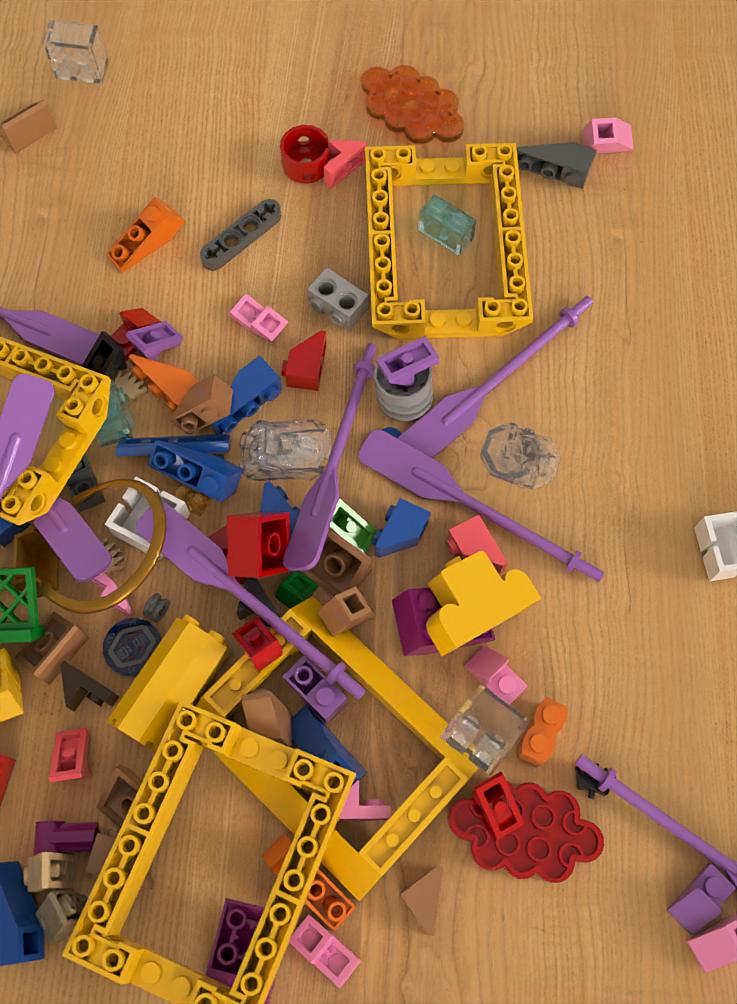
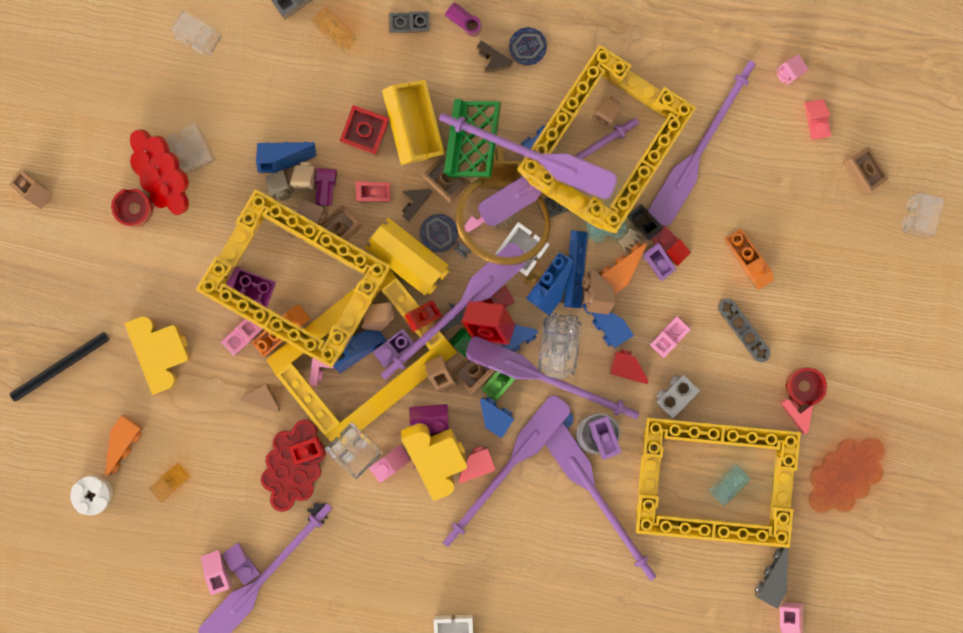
camera: 95 degrees right, 20 degrees up
clear brick [480,422,561,490] -> none
orange brick [517,697,567,767] -> none

